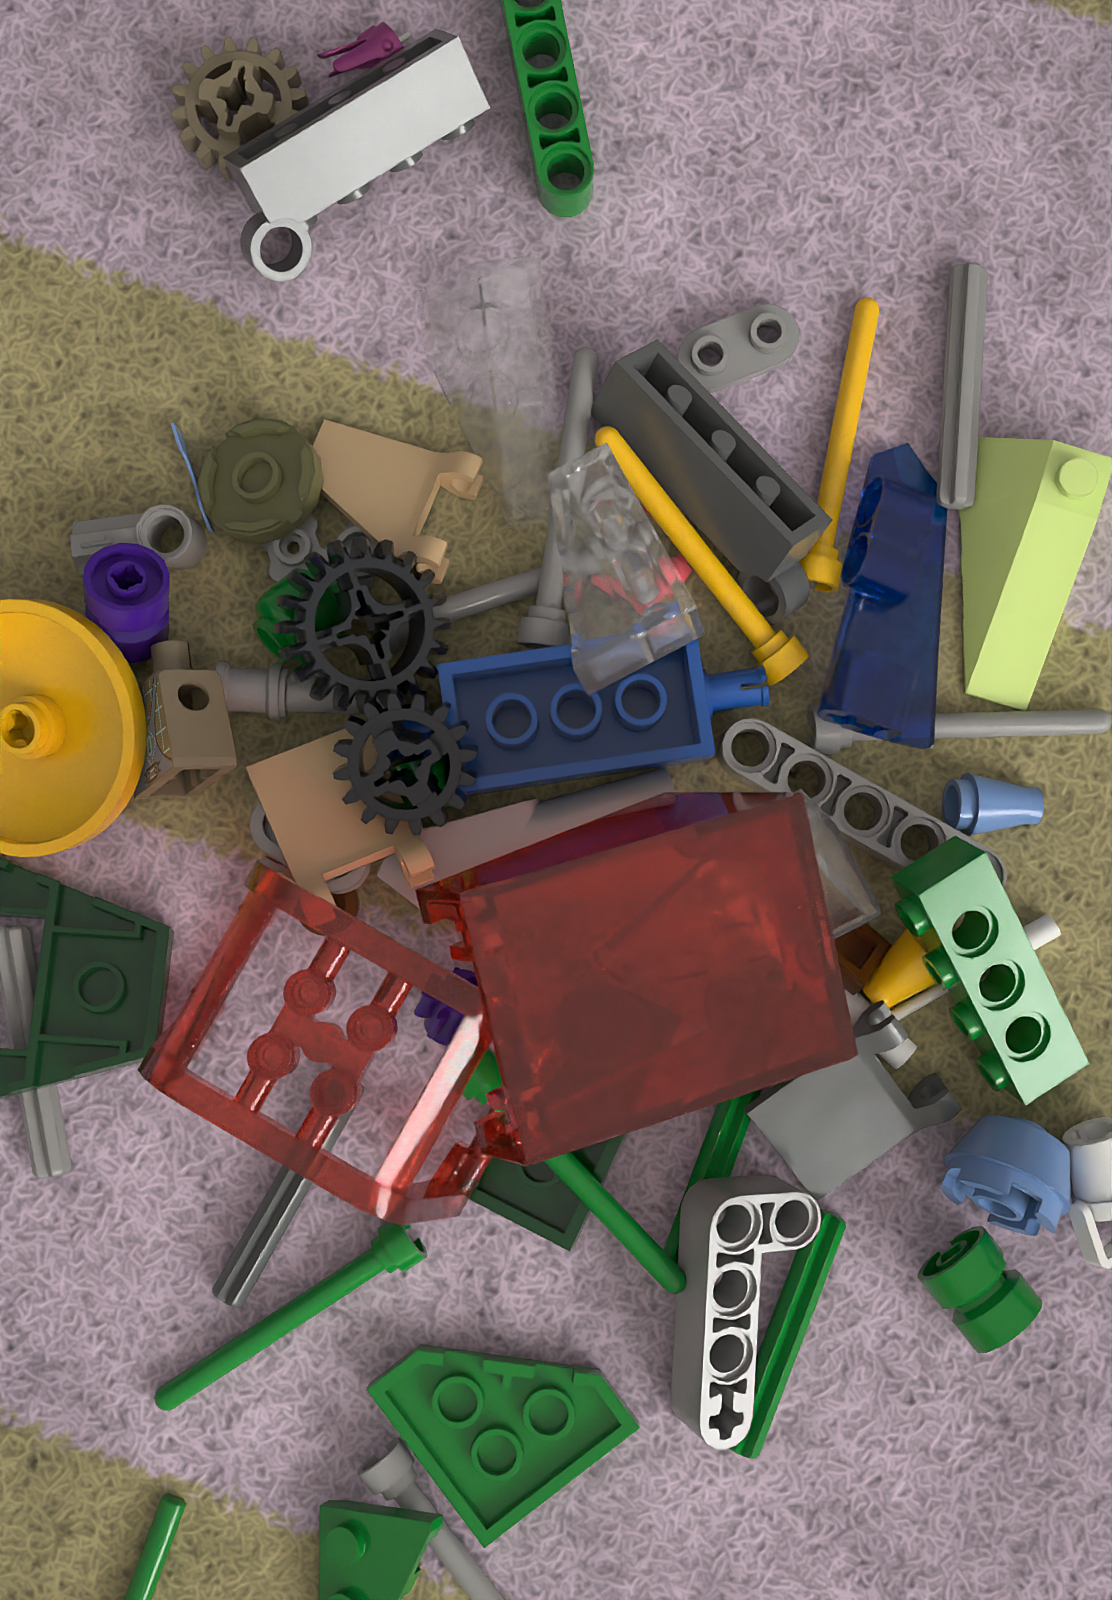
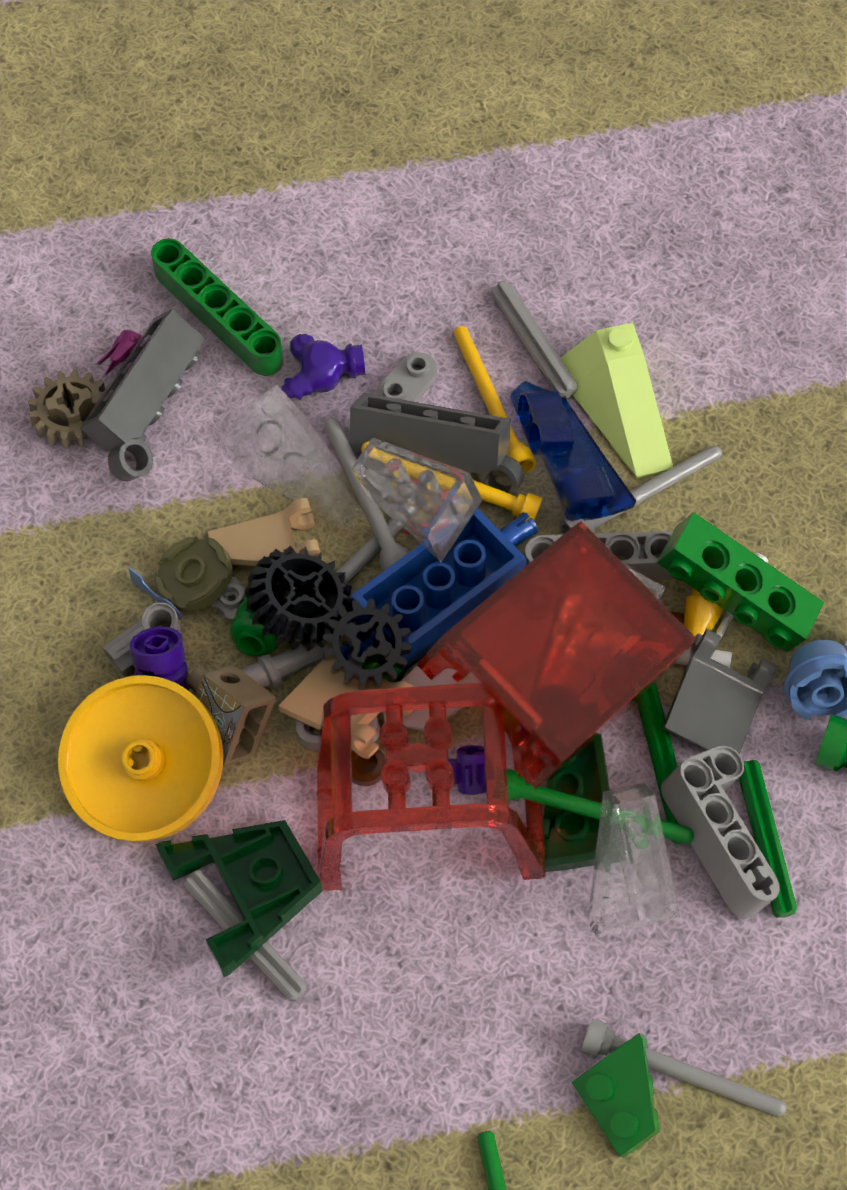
camera: 30 degrees left, 25 degrees down
green piece [154,1213,428,1411] -> none
dark grey axle [212,1073,365,1308] -> none
green plate [367,1344,640,1548] -> none
medium blue cone [942,773,1044,836] -> none
none -> dark purple animal [281,334,366,400]
none -> clear wedge [588,782,680,938]

